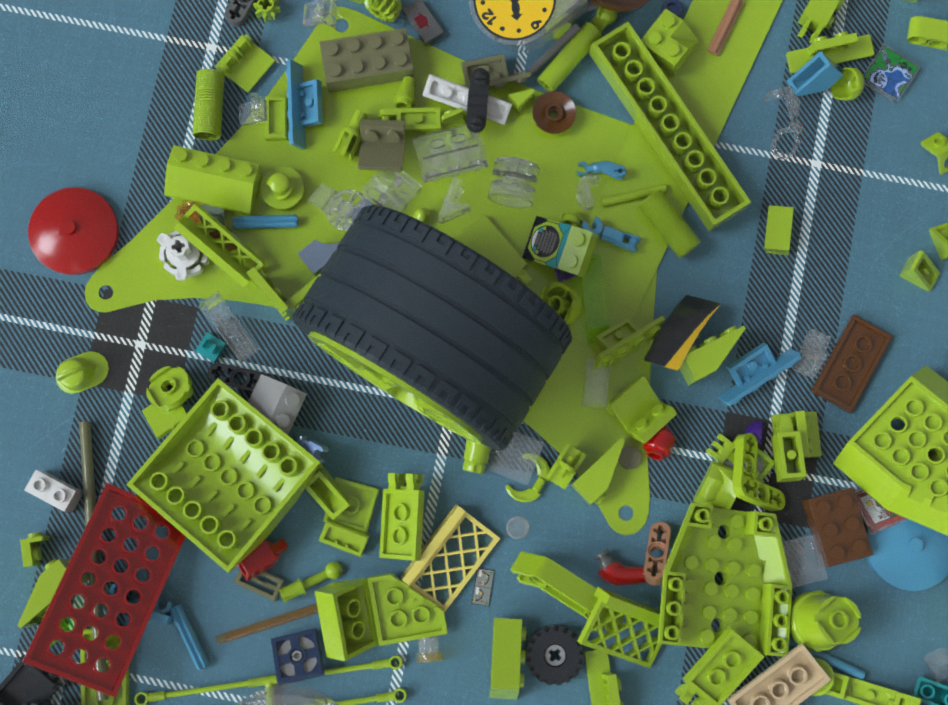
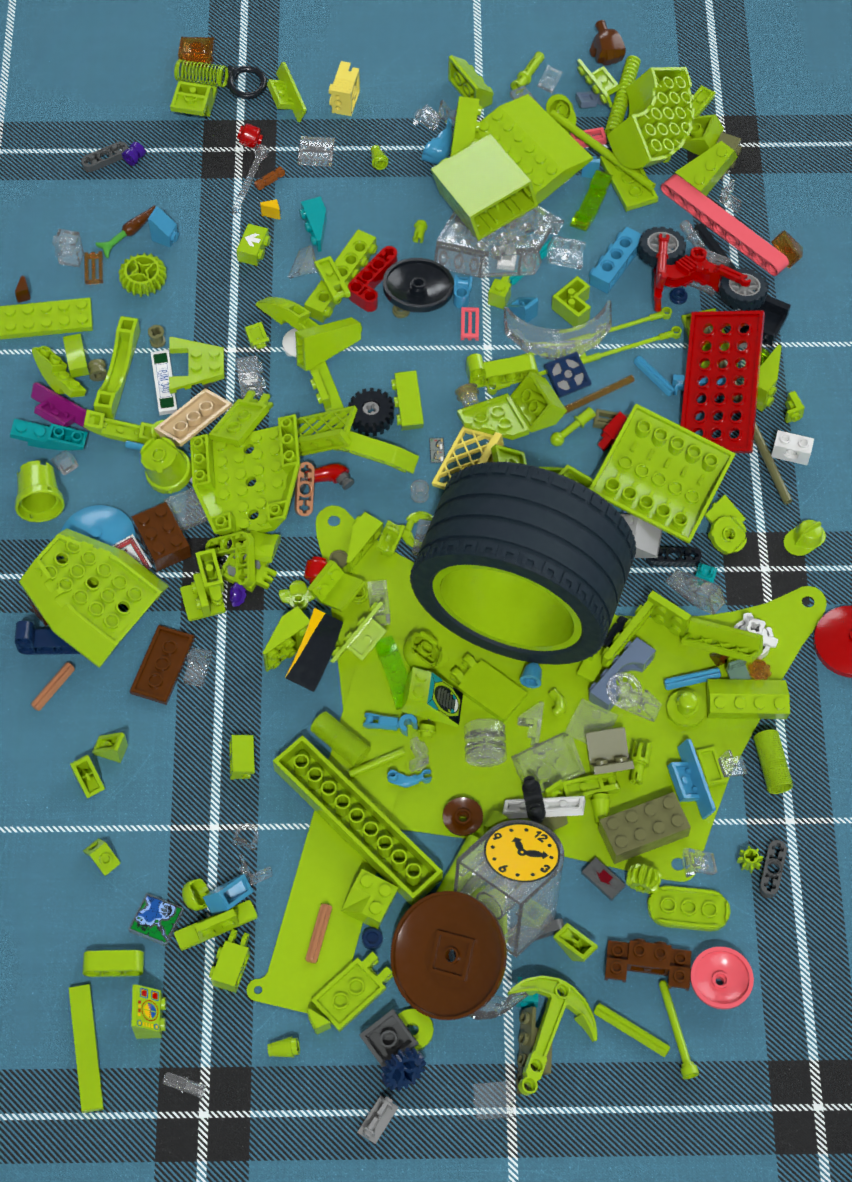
camera: 170 degrees right, 20 degrees down
lime hinge [215,34,276,93] -> none
lime plate [318,518,370,557] -> none
dark azure bracket [717,343,802,406] -> none
none -> lime plate [279,580,315,611]
none -> lime beam [466,353,539,388]

